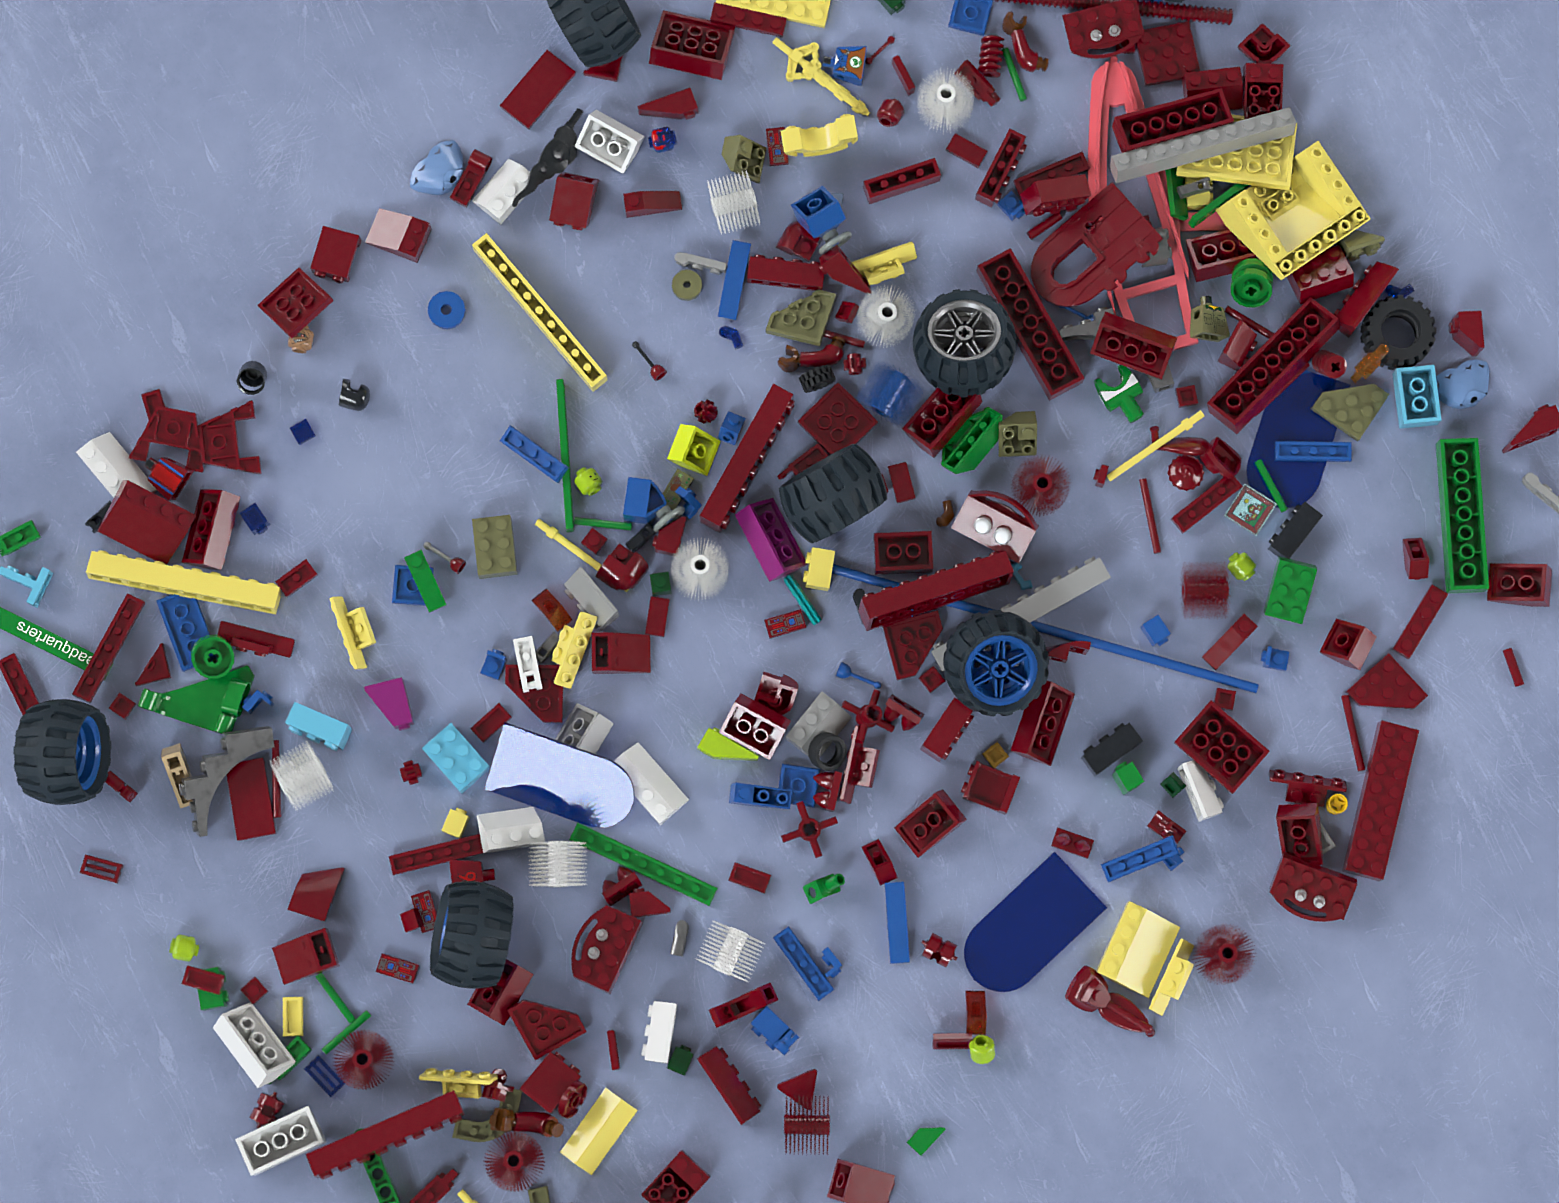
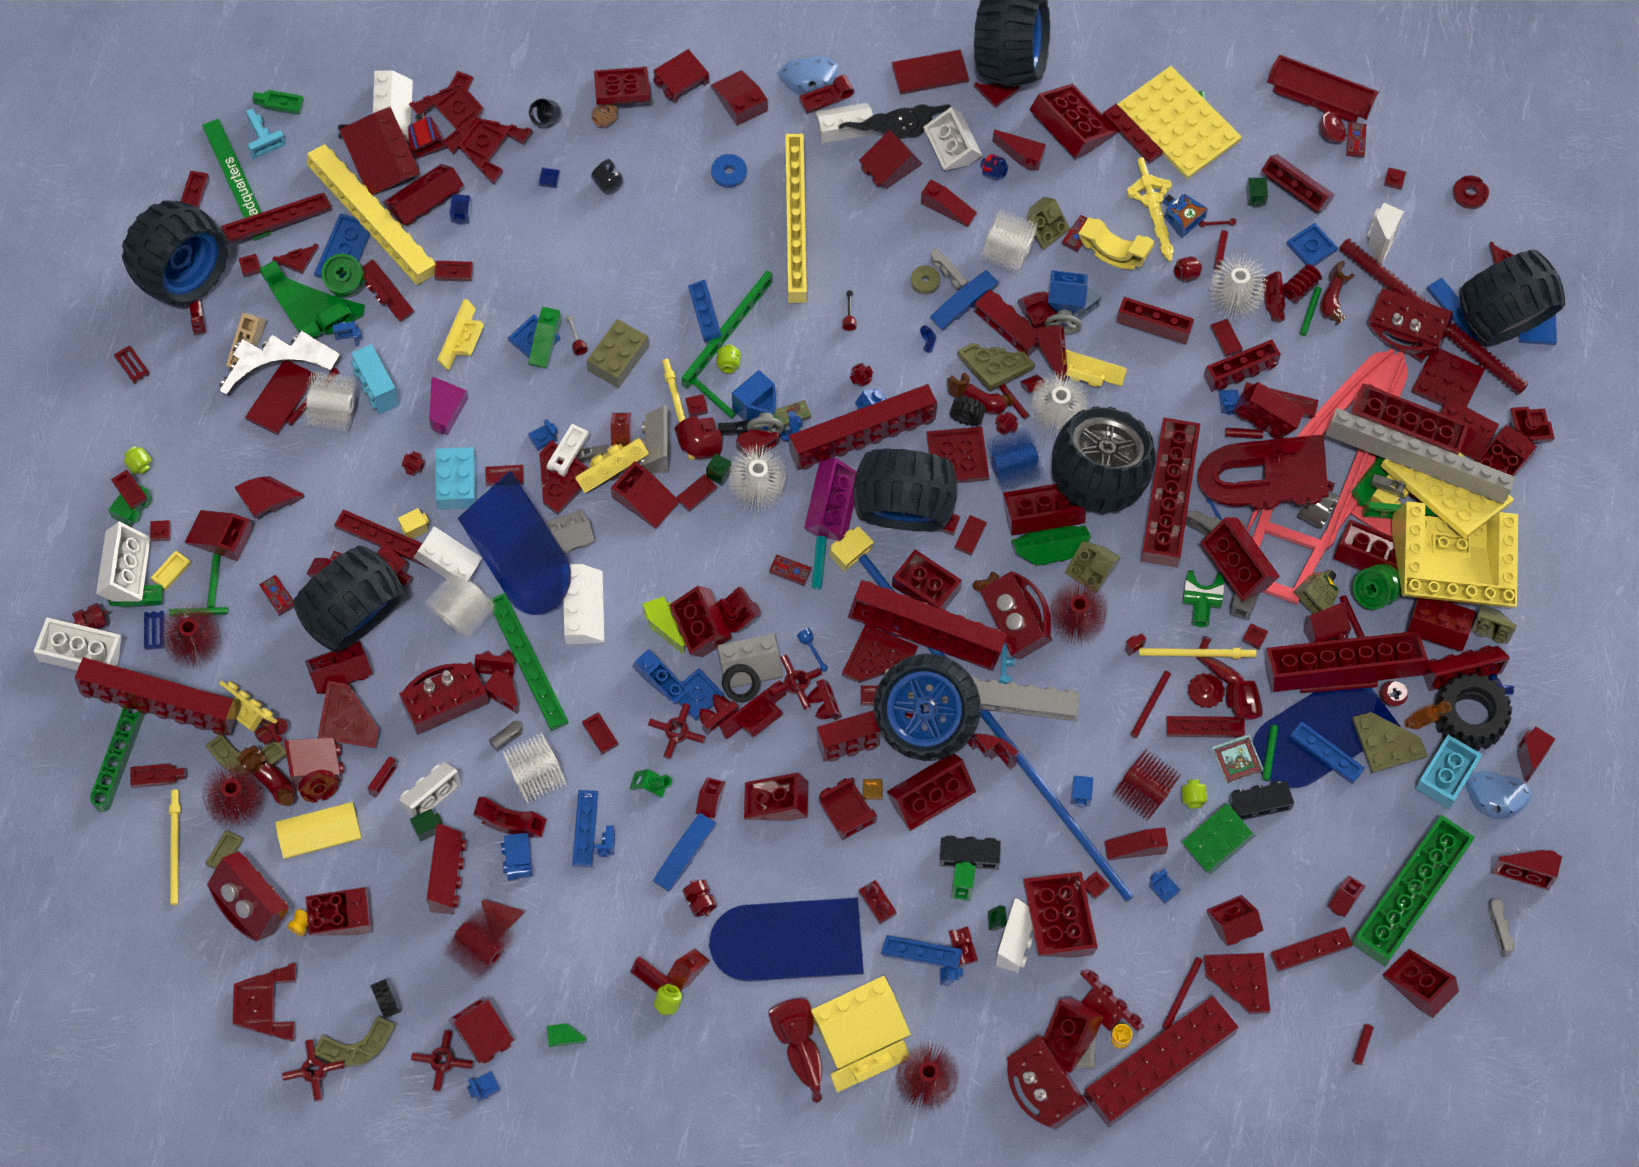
camera: 40 degrees right, 15 degrees down
neon yellow slope [667,424,721,476] -> none

